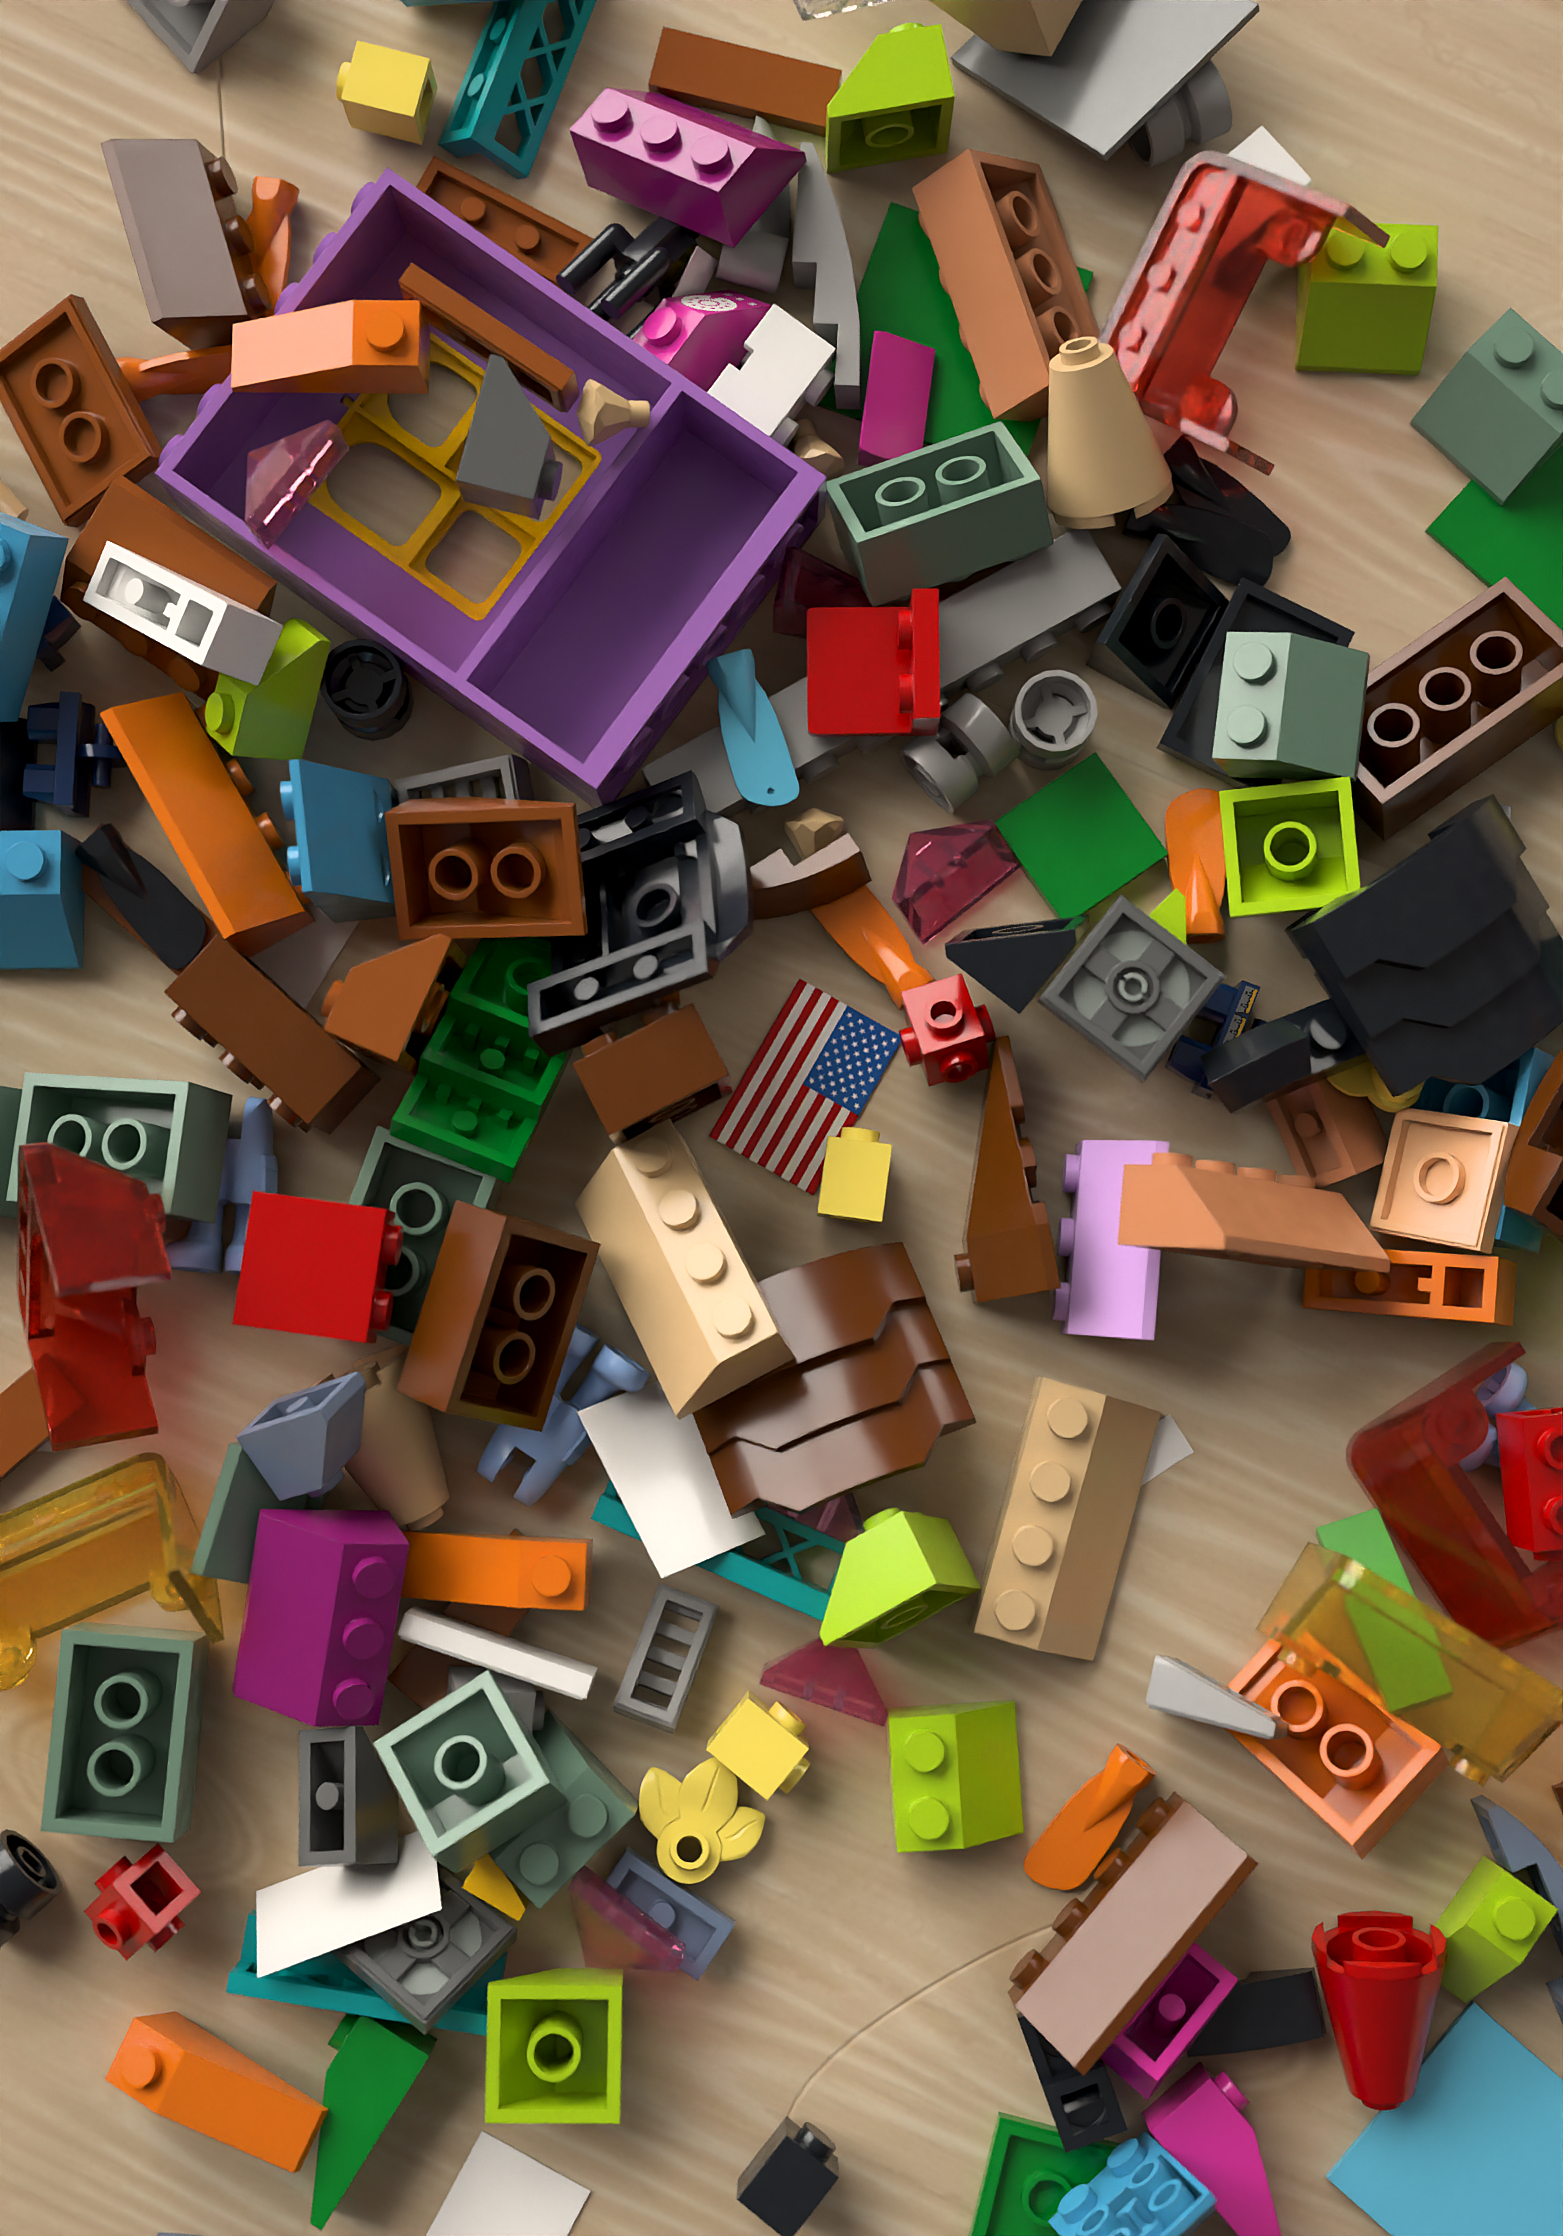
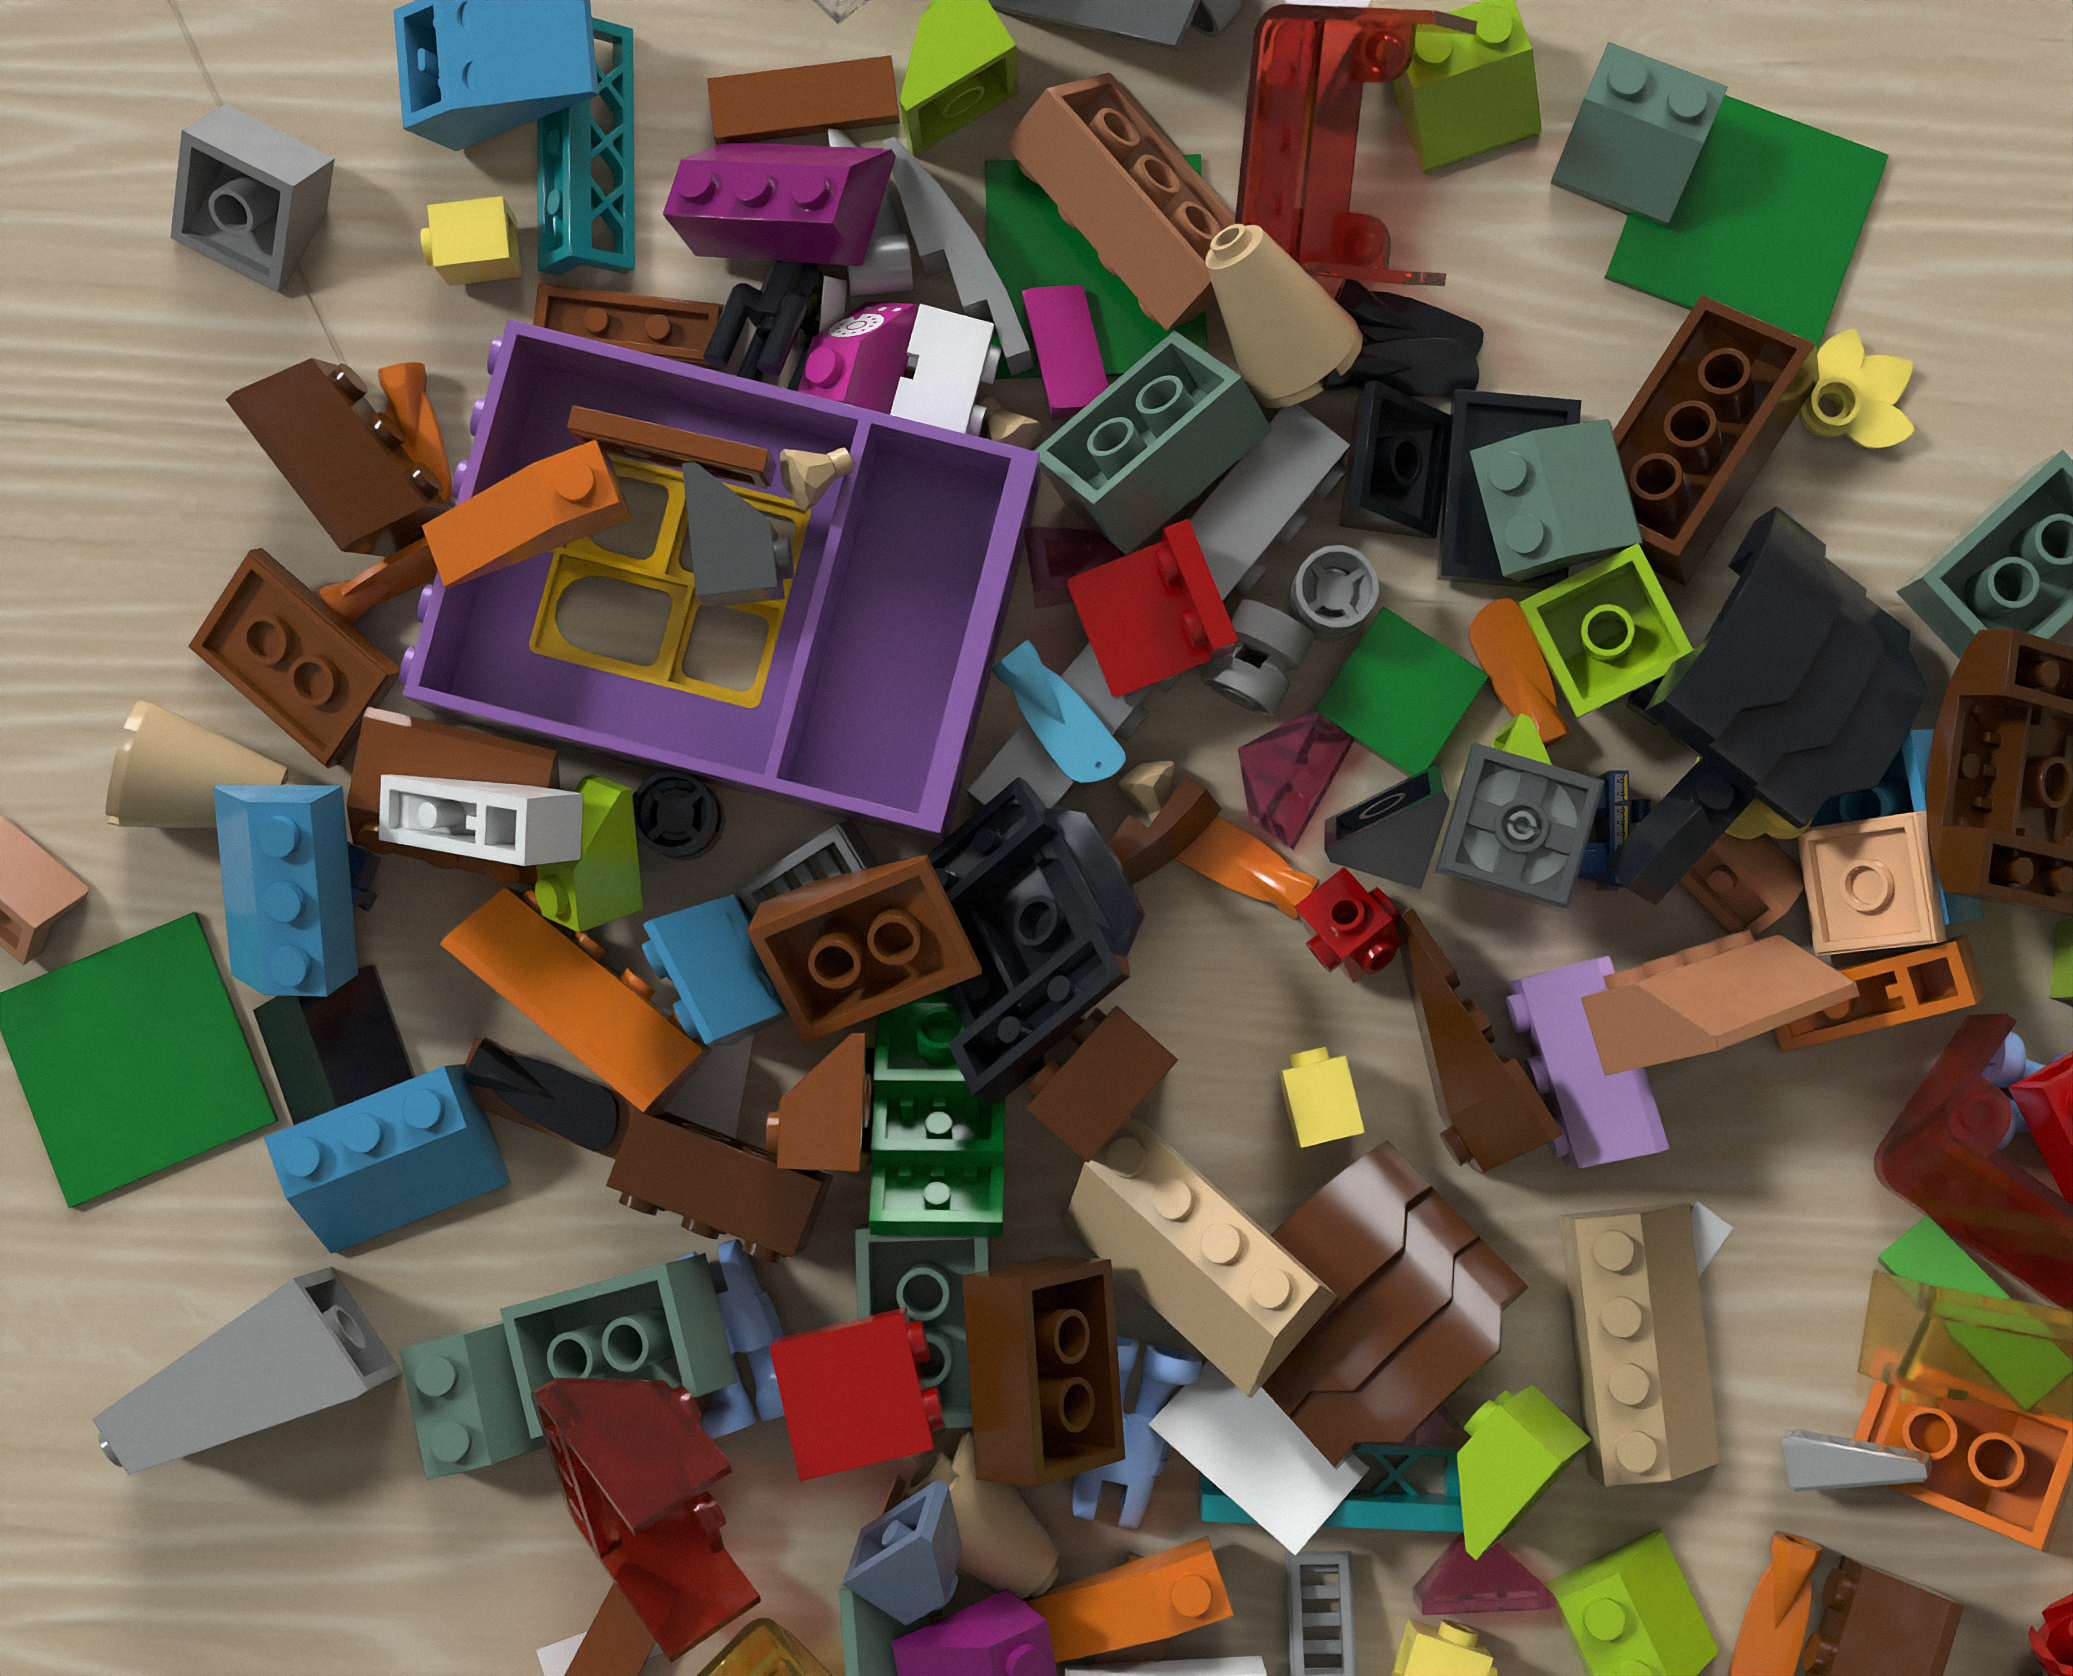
camera: 15 degrees left, 0 degrees up
dark blue hips [23,691,128,818] -> none
clear pink slope [245,419,349,550] -> none
sticker [709,978,901,1195] -> none

